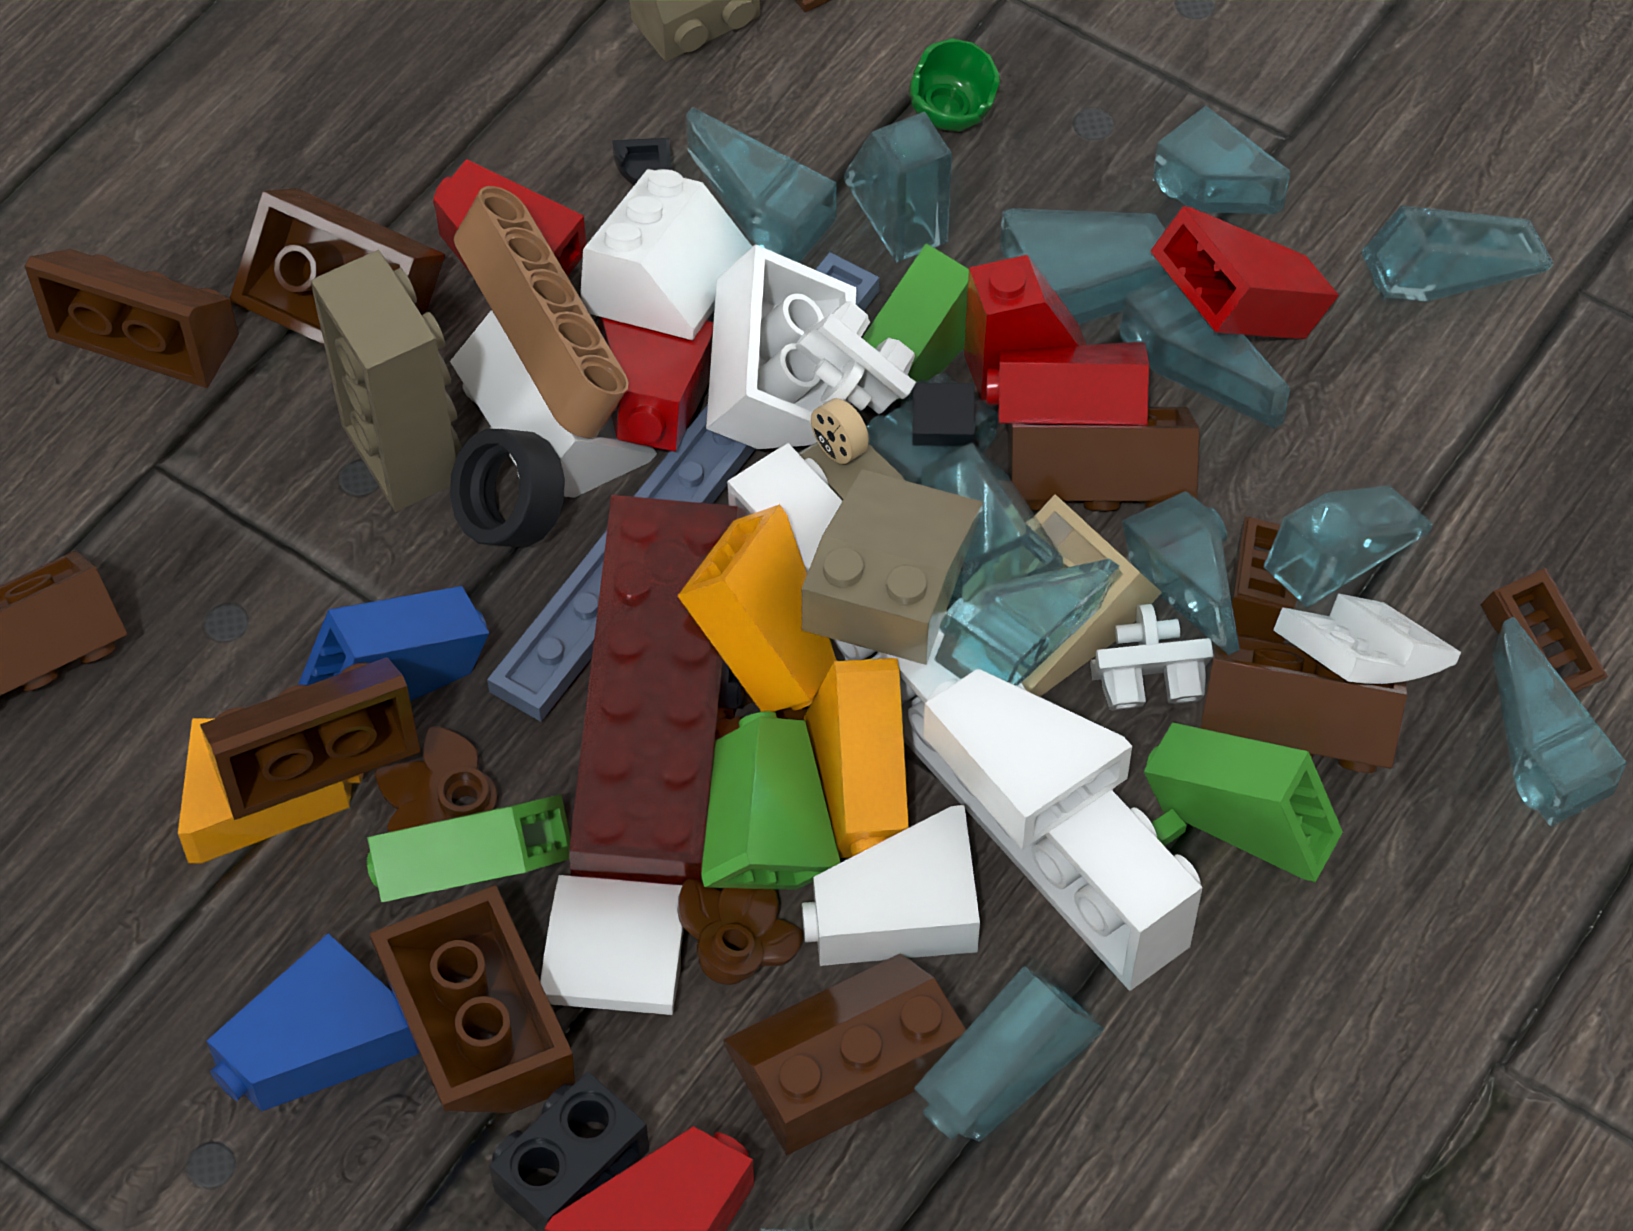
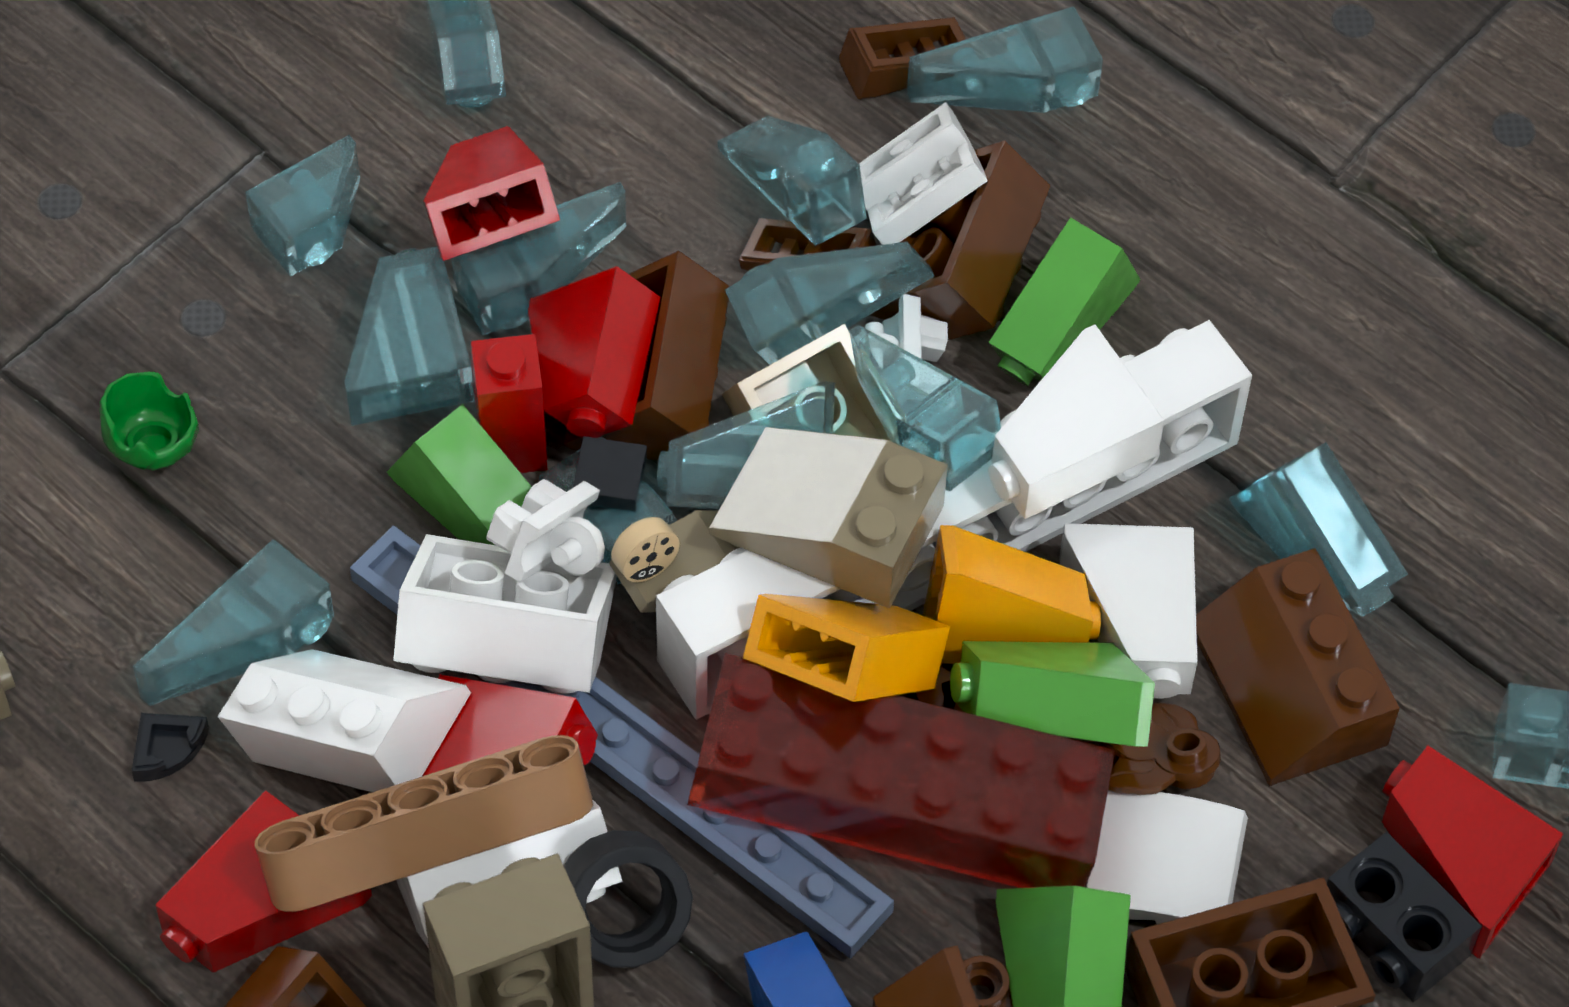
camera: 85 degrees left, 0 degrees up
clear light blue slope [844,112,952,262] -> none

